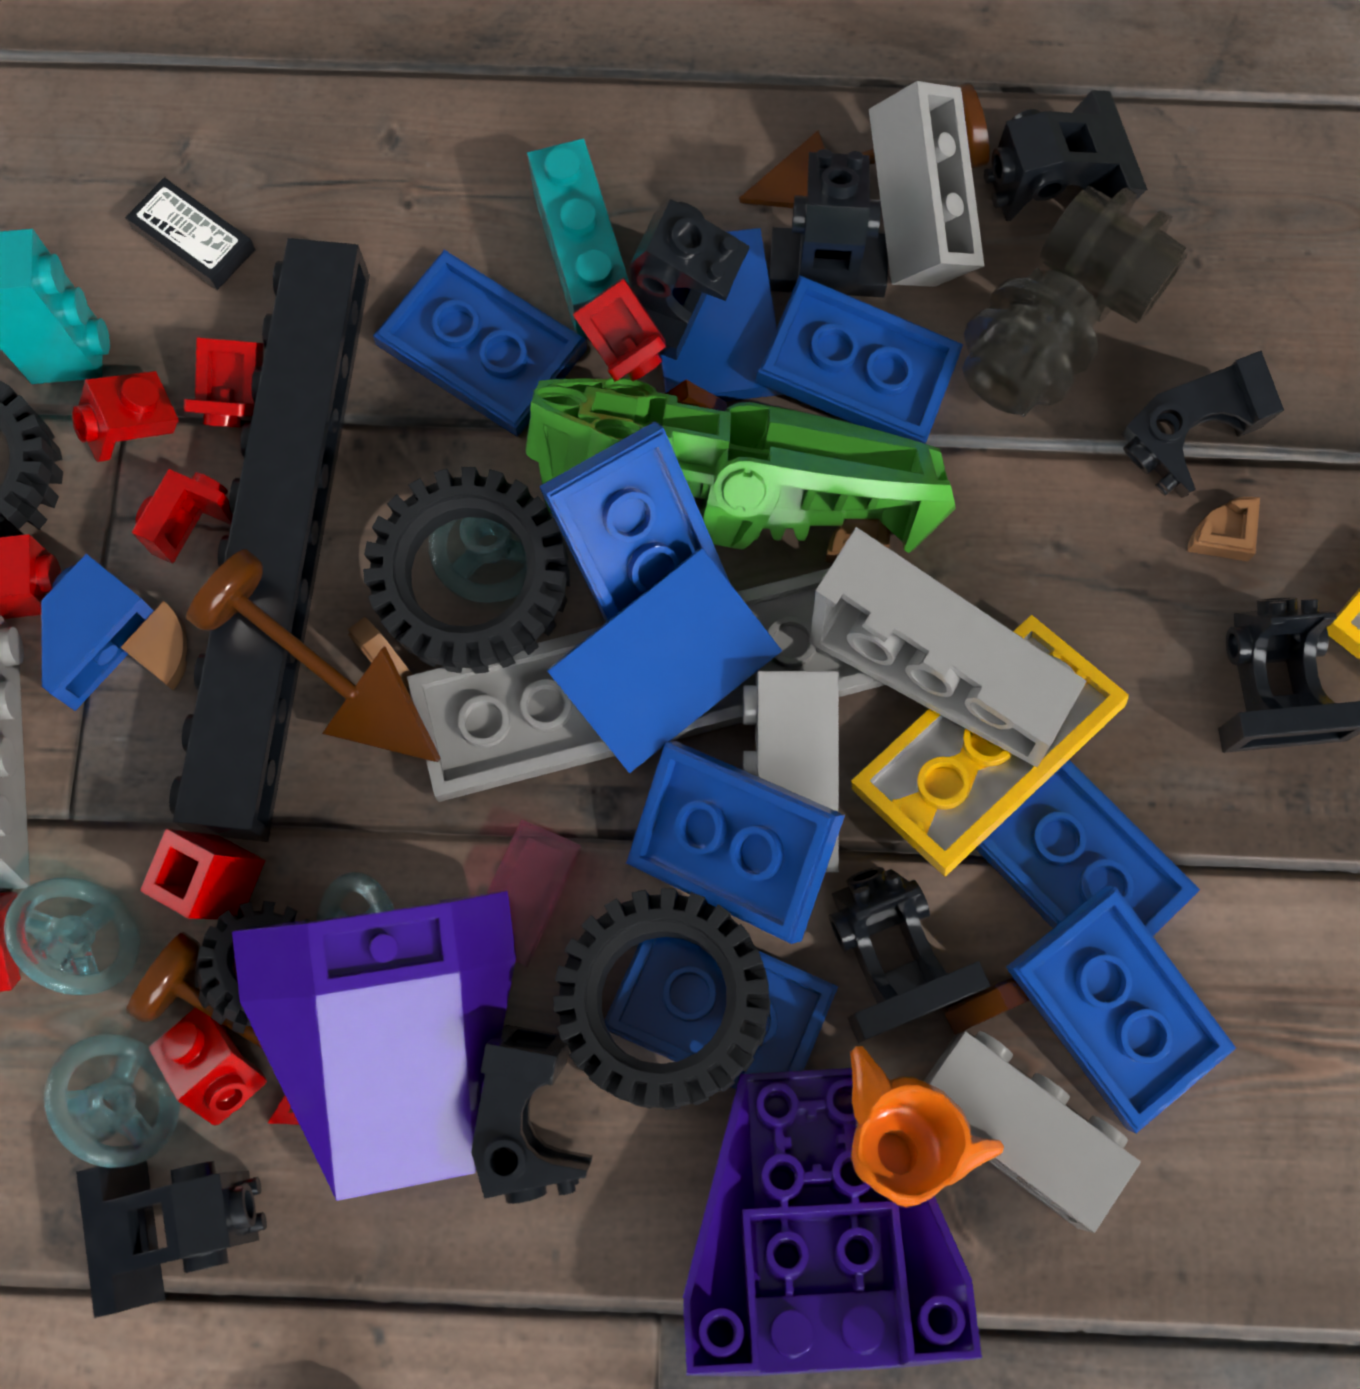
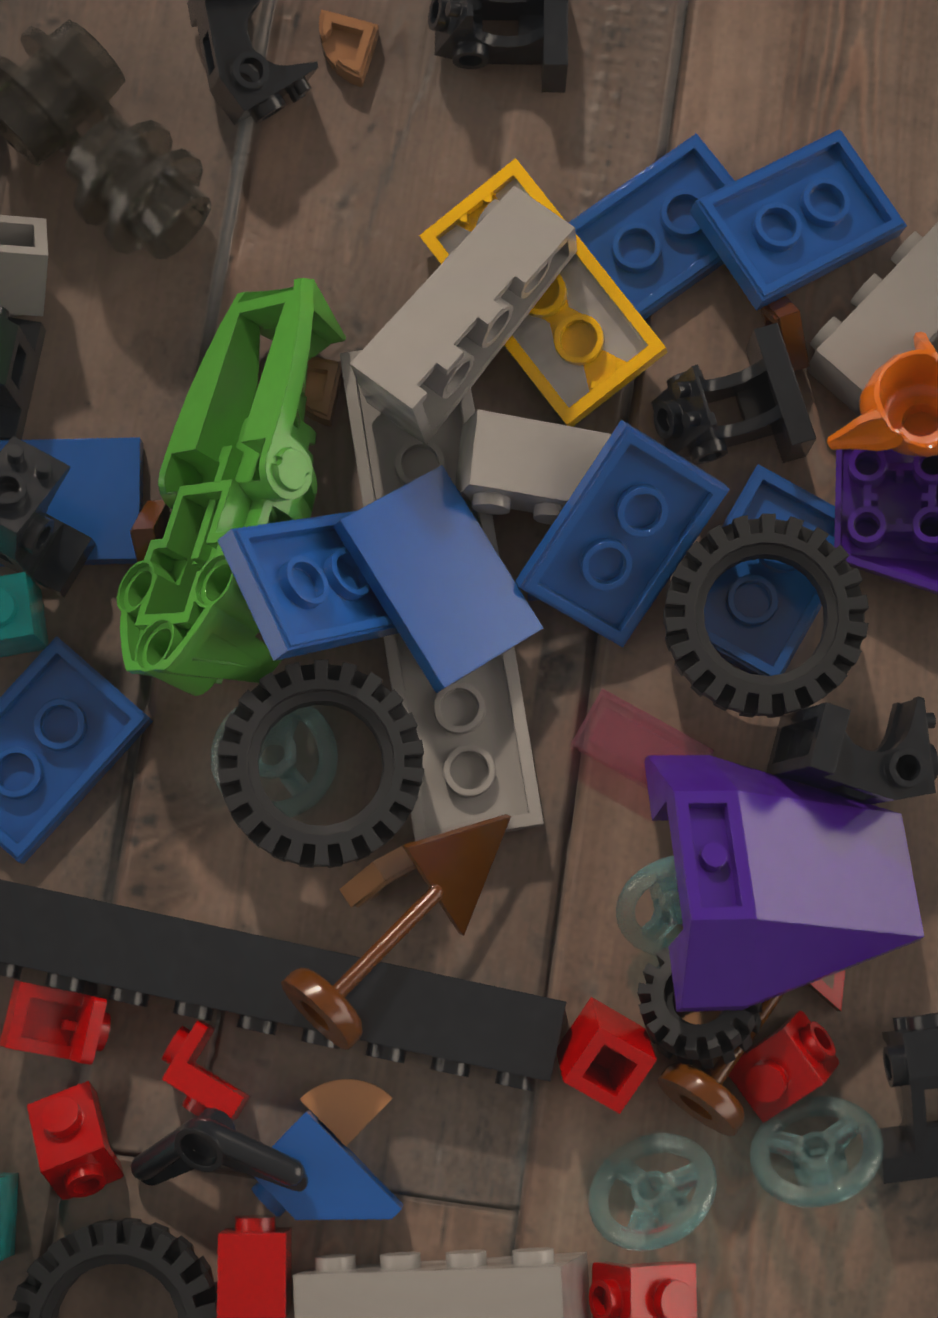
camera: 85 degrees left, 5 degrees up
red bracket [573,277,666,382] -> none
blue tile [755,275,964,444] -> none
none -> black piece [131,1108,308,1192]

